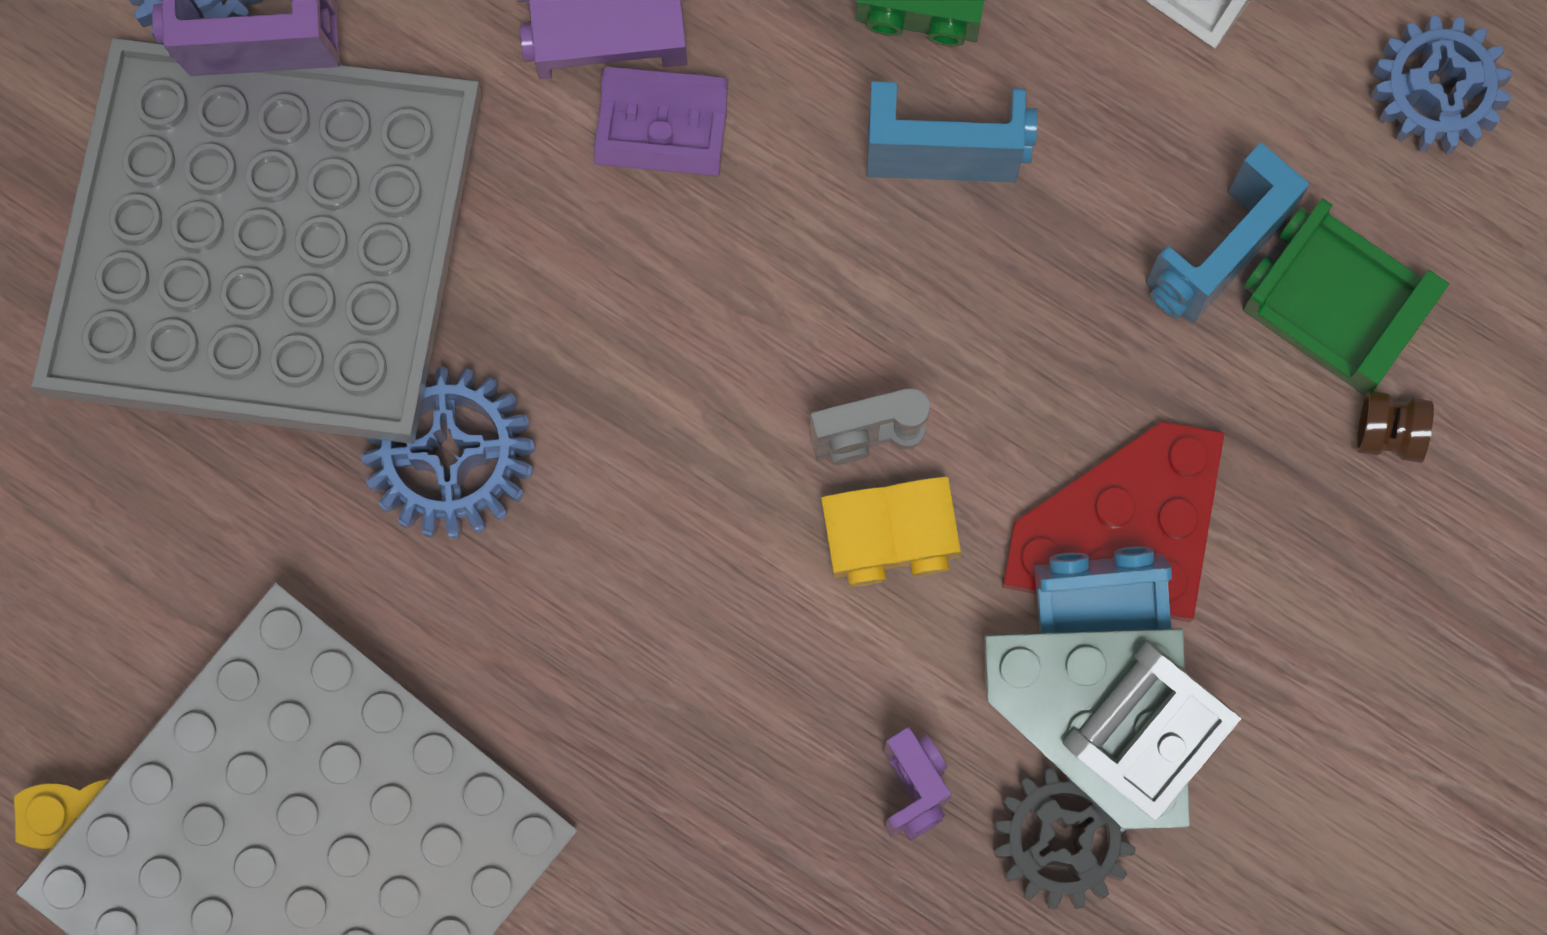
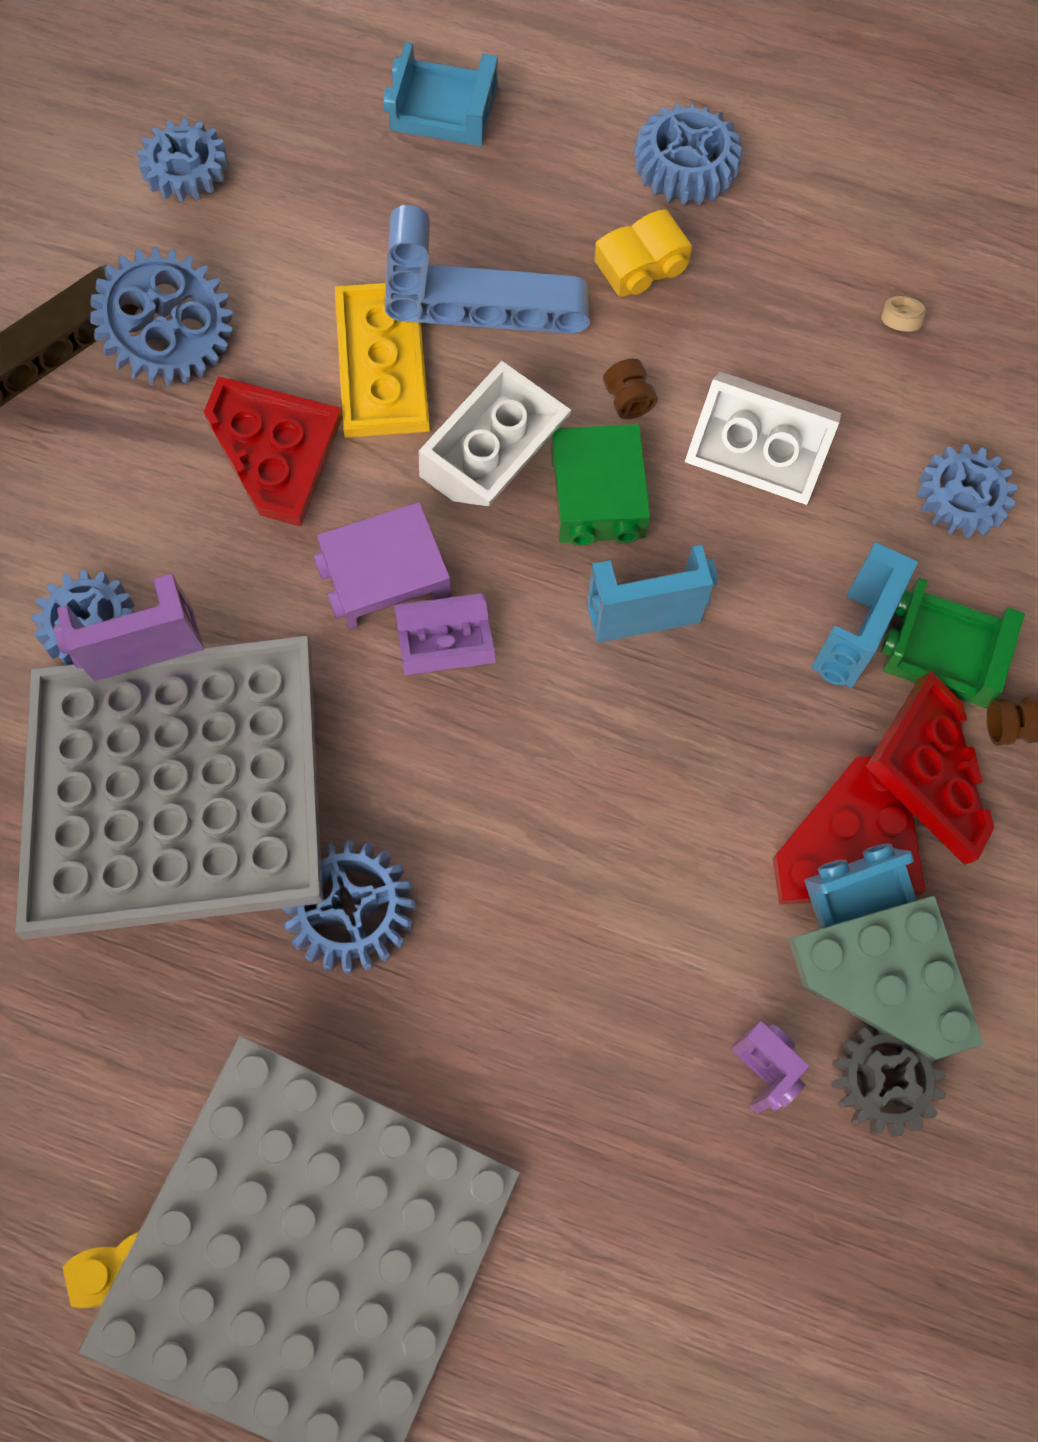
camera: 20 degrees left, 10 degrees down
light grey plate [810,388,930,465] -> none
yellow brick [821,477,961,587] -> none
plate [1062,641,1241,821] -> none
none -> red plate [866,671,995,865]

